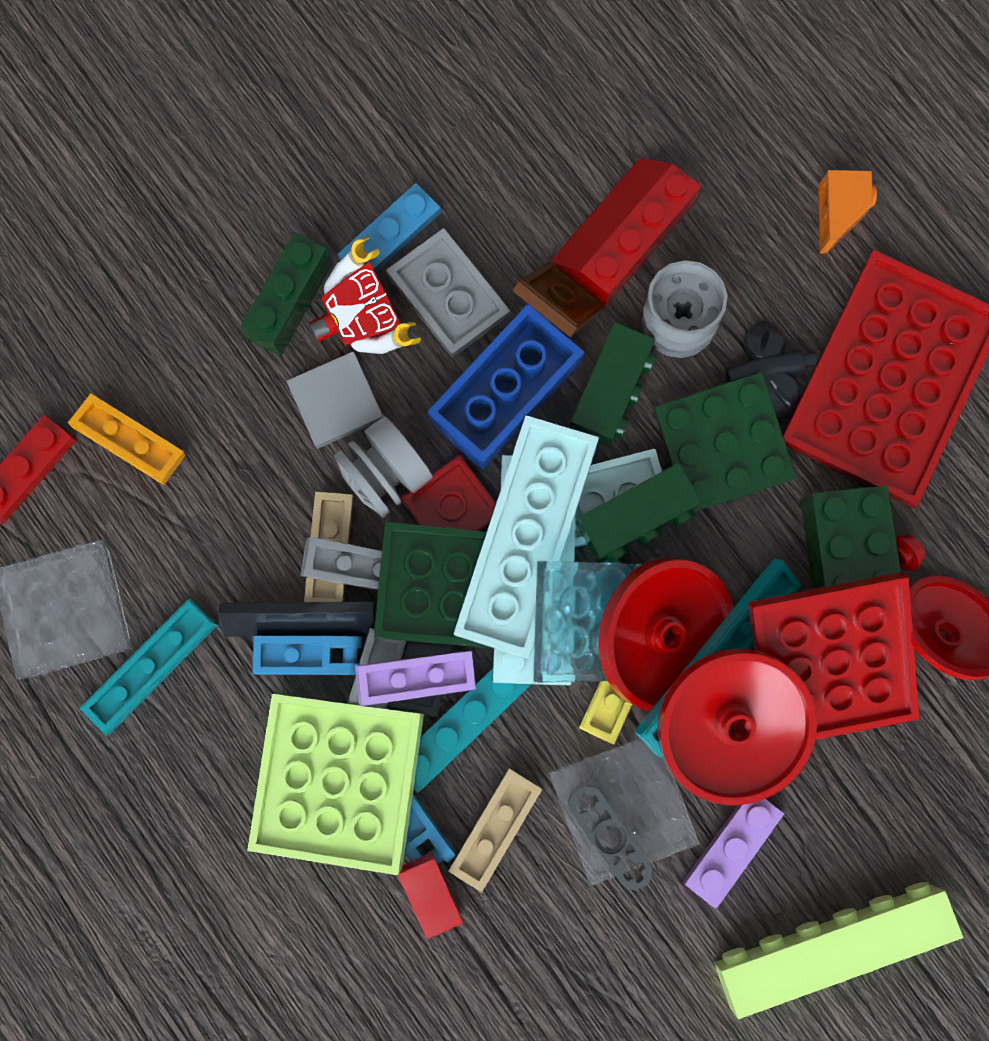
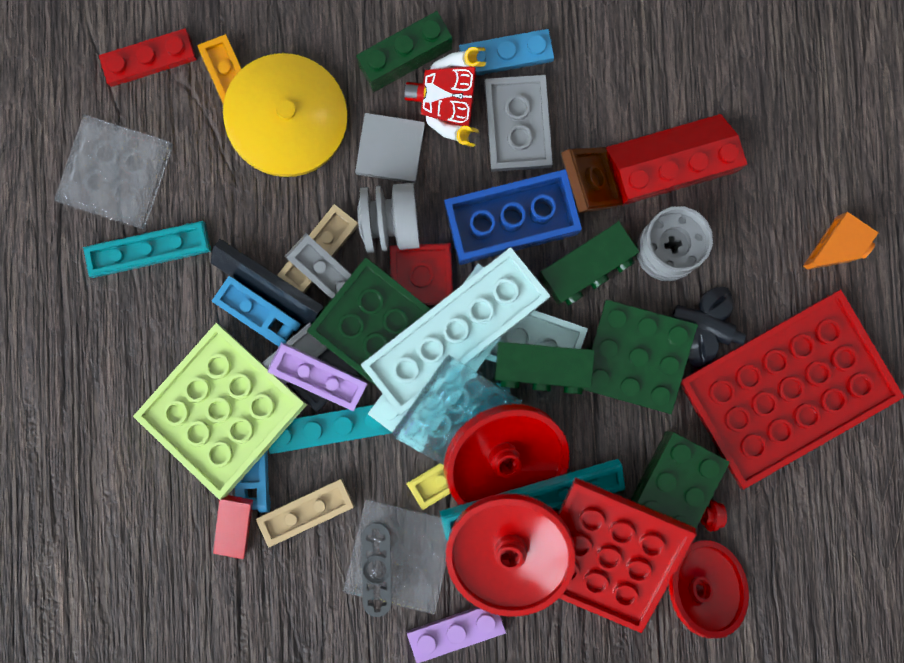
camera: 35 degrees right, 5 degrees up
none -> yellow dish [223,53,347,177]

